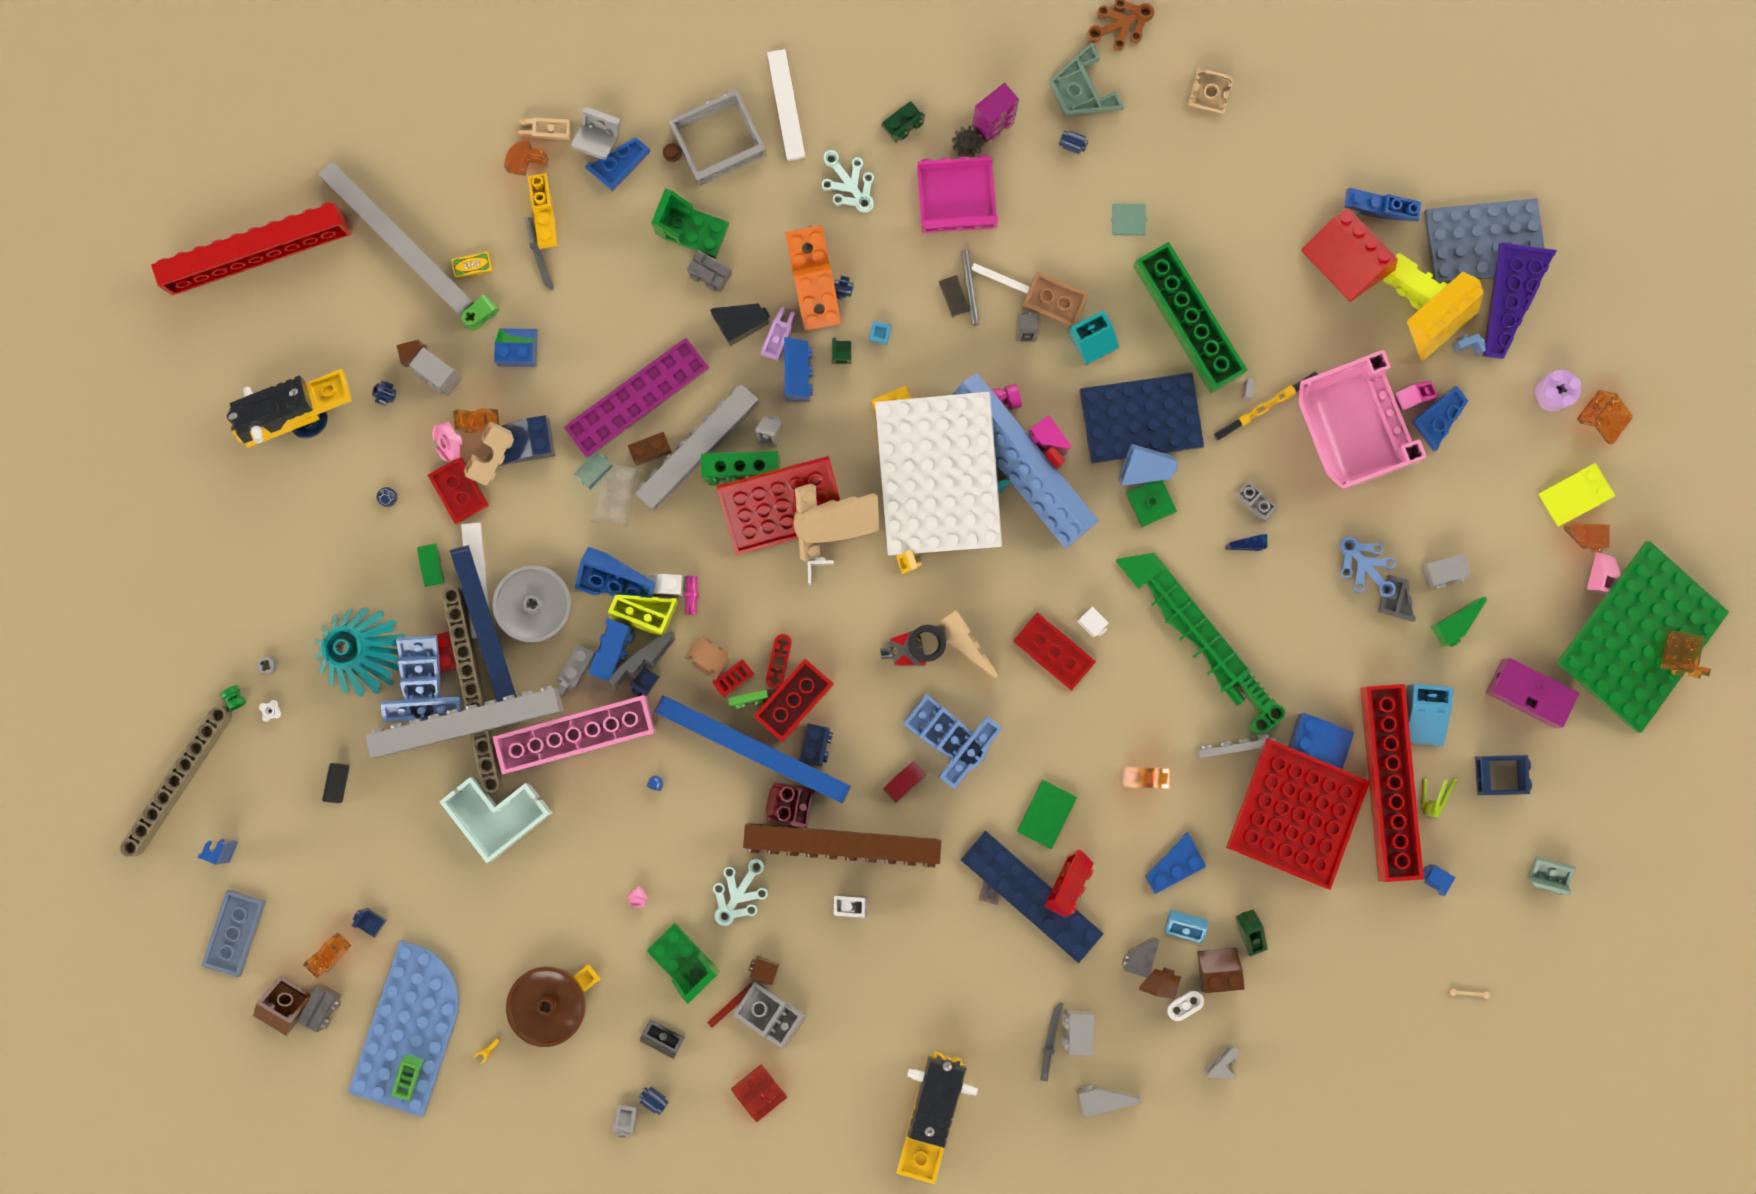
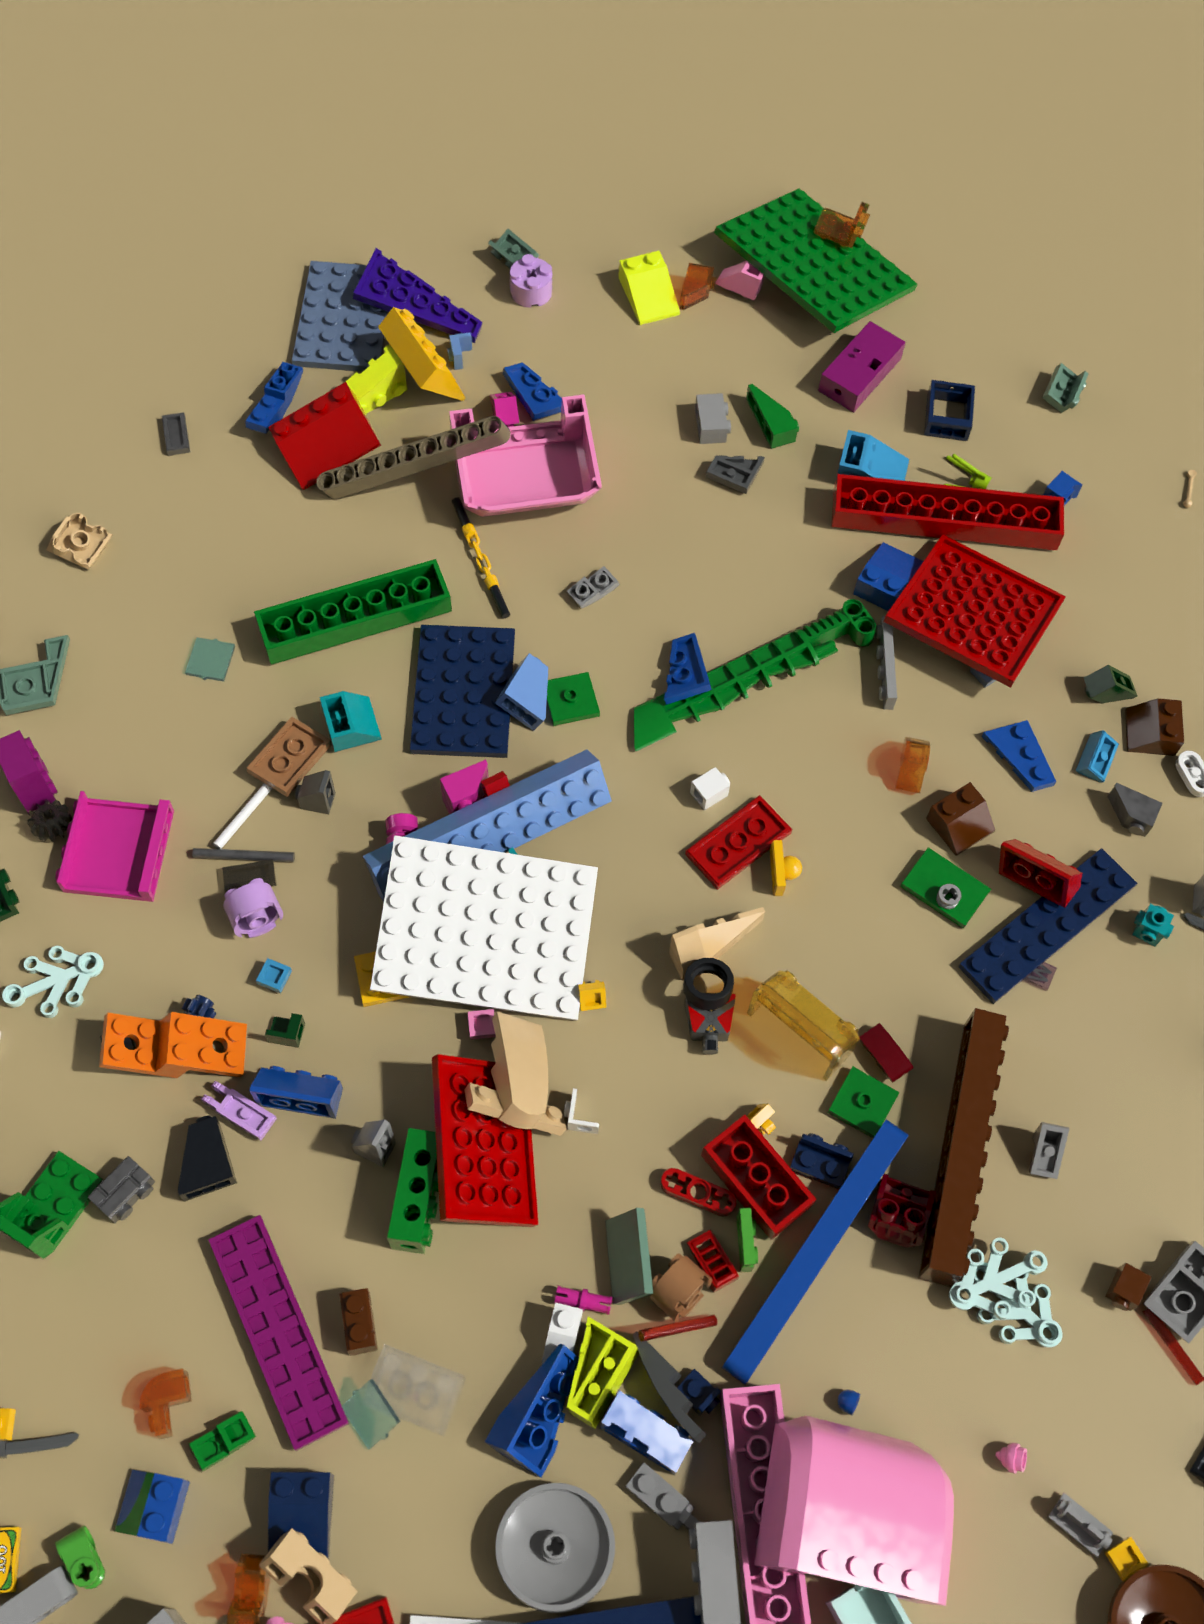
camera: 80 degrees left, 20 degrees down
light grey brick [635,384,759,511] -> none
green bracket [646,923,720,1004] -> none
medium blue slope [902,694,1002,790] -> none
dark blue brick [1059,130,1088,154] -> none
reddish brown slope [1139,967,1181,999] -> none
clear blue slope [1225,534,1267,551] -> none
light grey tile [1241,378,1255,401] -> none
medium blue plant [1340,536,1396,598] -> none
clear orange bracket [1577,390,1633,444] -> none
none -> clear orange brick [140,1368,192,1439]
none -> flat silver tile [162,412,191,456]
none -> green slope [189,1411,256,1472]
none -> lavender brick [223,878,283,938]
none -> dark tan beam [316,416,511,499]
none -> bright pink plate [468,1009,496,1040]
none -> sand green bracket [488,229,539,269]
none -> sand green tile [605,1208,653,1305]
none -> clear red bar [638,1314,717,1342]
none -> blue wing [664,633,712,705]
none -> clear yellow windscreen [747,970,860,1081]
none -> yellow tile [747,1104,776,1135]
none -> bright pink slope [754,1416,954,1606]
none -> yellow tile [769,840,802,896]
none -> green plate [827,1066,900,1138]
none -> reddish brown slope [926,782,995,856]
none -> light grey bush [936,884,961,909]
none -> light aqua plant [949,1238,1047,1320]
none -> light grey hinge [1048,1493,1113,1557]
none -> teal brick [1132,903,1174,947]

